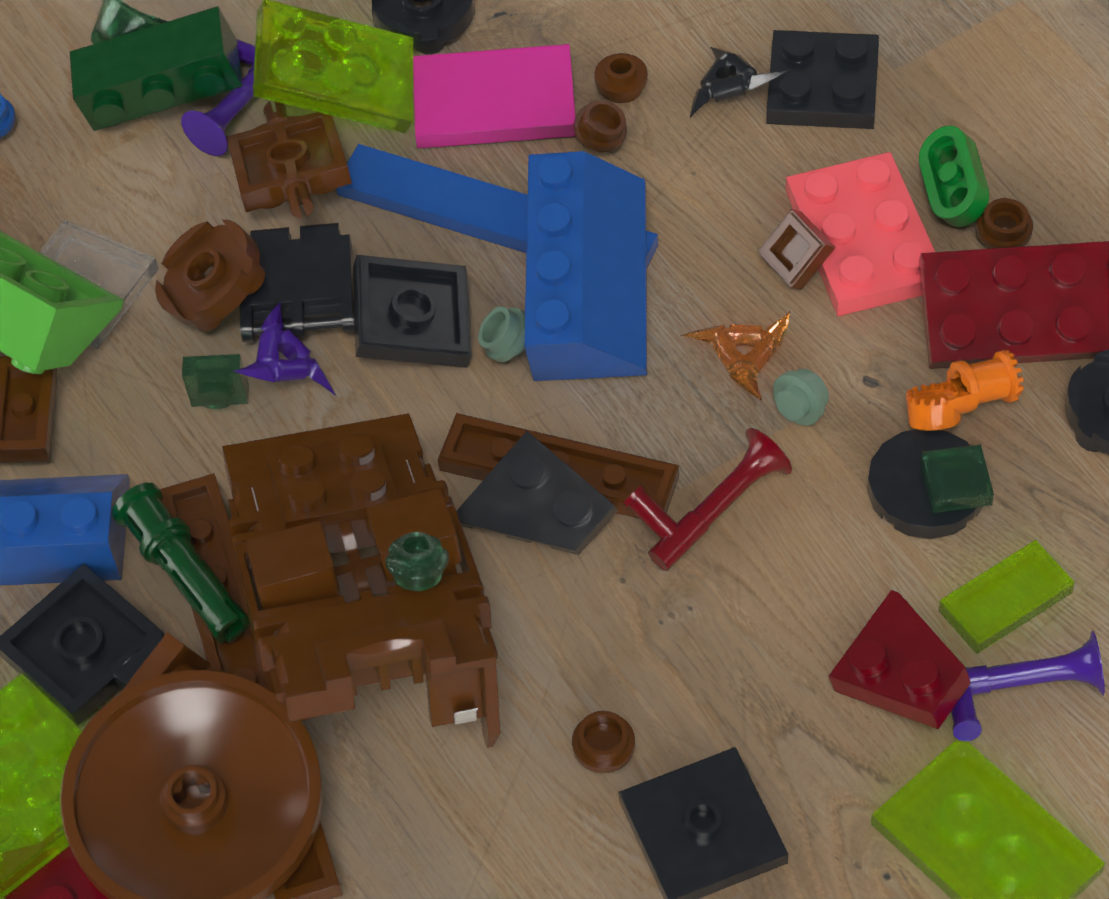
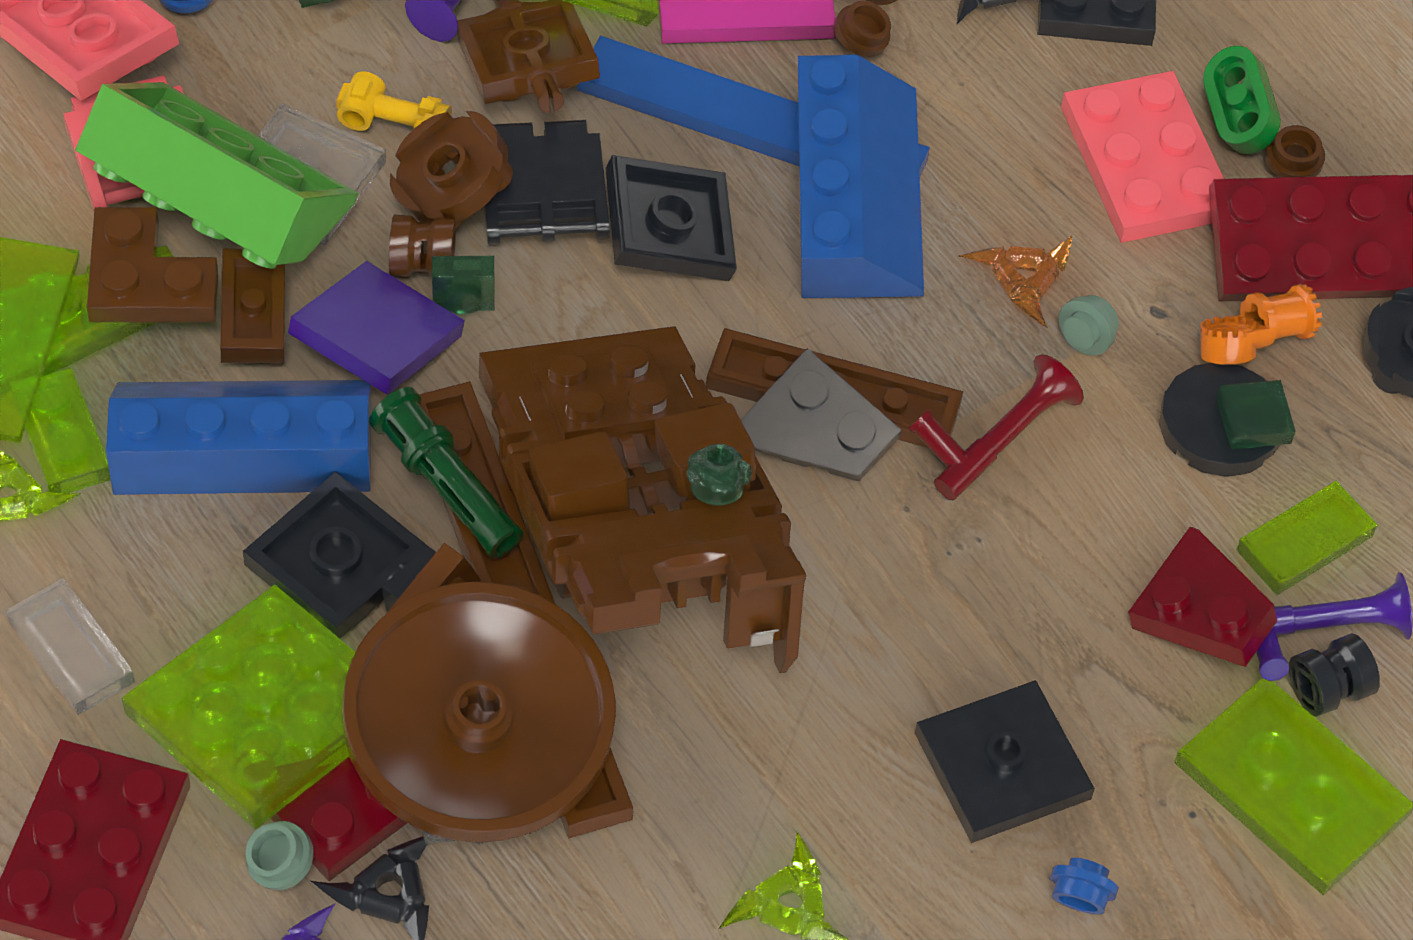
camera: 10 degrees left, 0 degrees up
dark purple piece [234,302,337,397] -> none
sand green plate [478,306,525,362] -> none
reddish brown plate [572,711,635,773] -> none
reddish brown tile [758,209,836,290] -> none
none -> dark purple tile [288,261,465,395]
none -> yellow bar [336,71,452,131]
none -> reddish brown wheel [389,214,456,280]
none -> black wheel [1289,633,1380,717]

